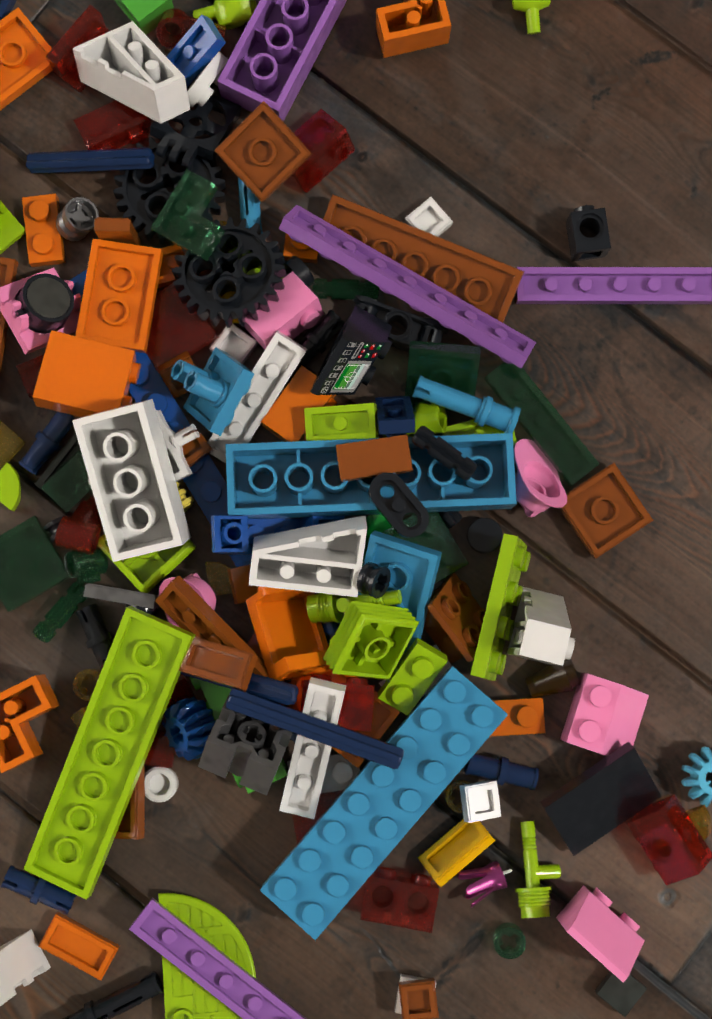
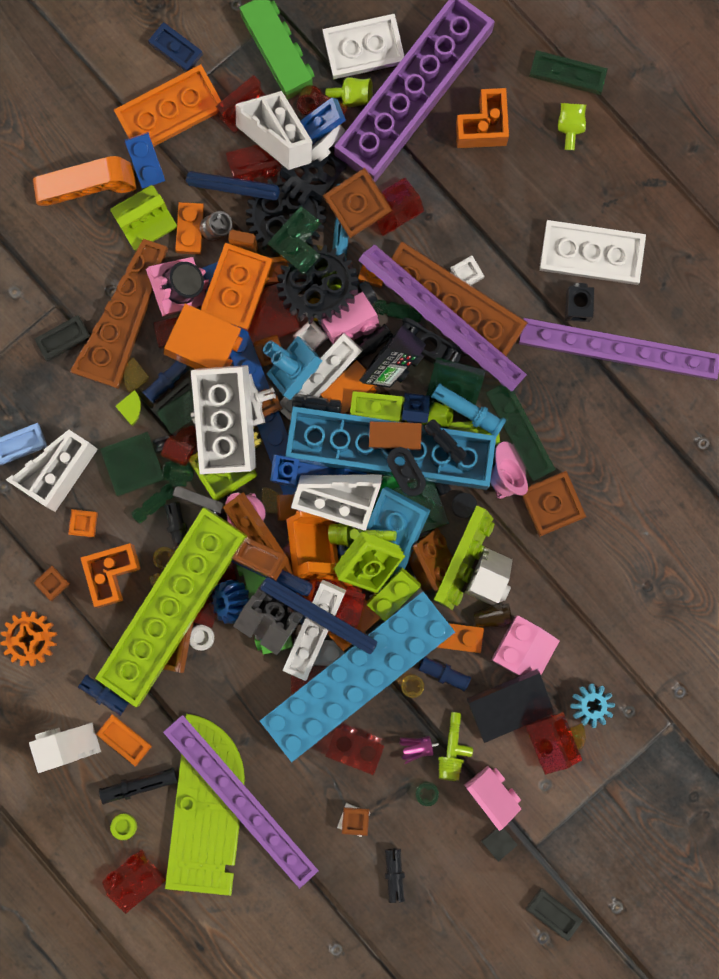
camera: 10 degrees right, 0 degrees up
black bush [357,562,391,599] -> none
yellow tile [418,819,496,887] -> none
white tile [459,780,501,823] -> none
none -> black axle [292,395,342,413]
none -> white plate [539,220,646,285]

